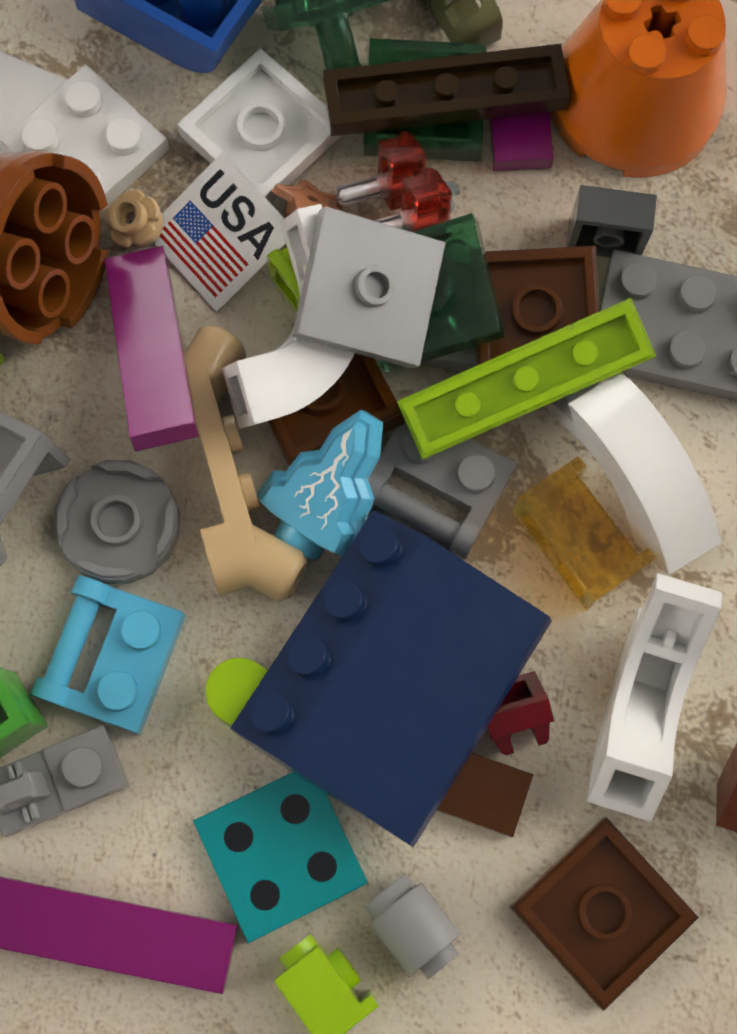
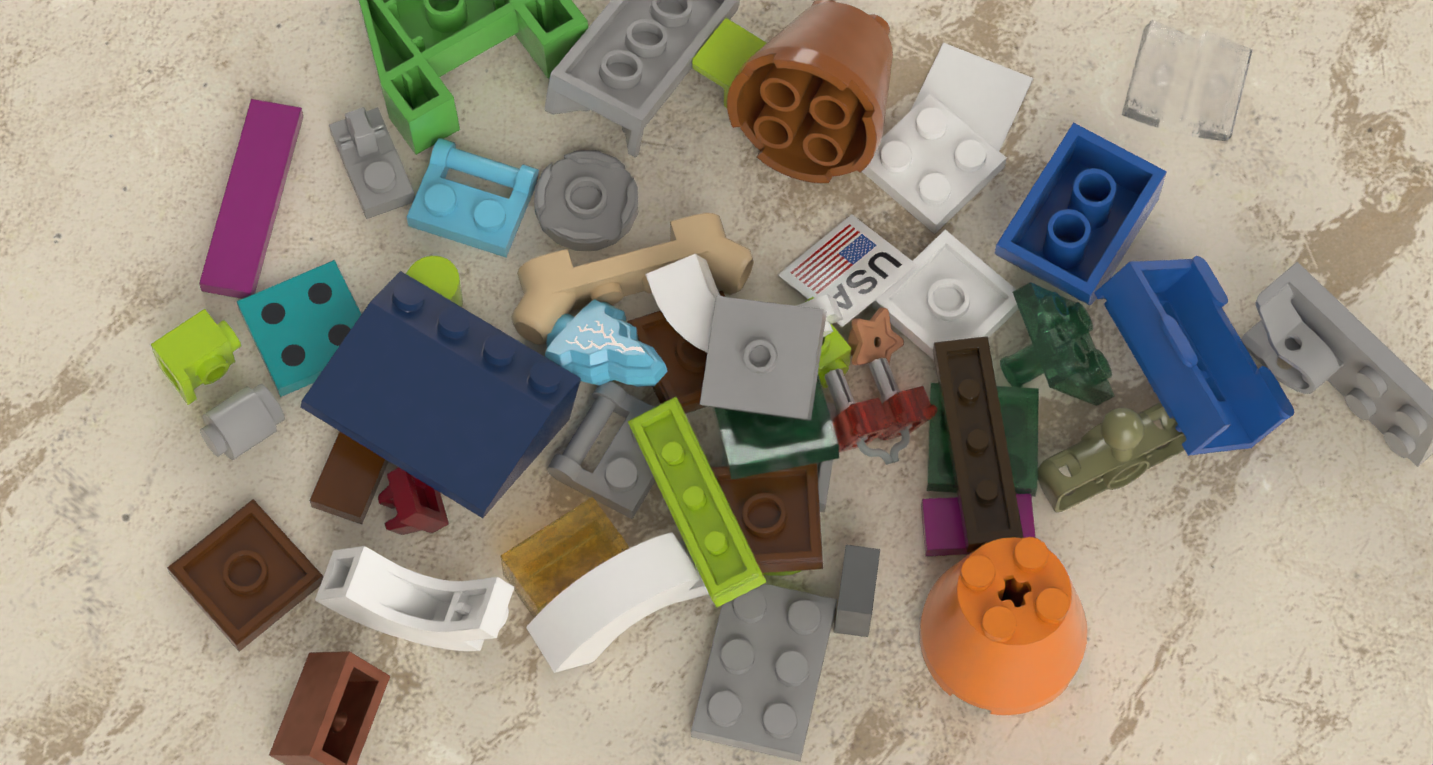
camera: 90 degrees right, 10 degrees down
magenta tile [105,246,199,452] -> none
tan plate [106,190,163,248] -> none

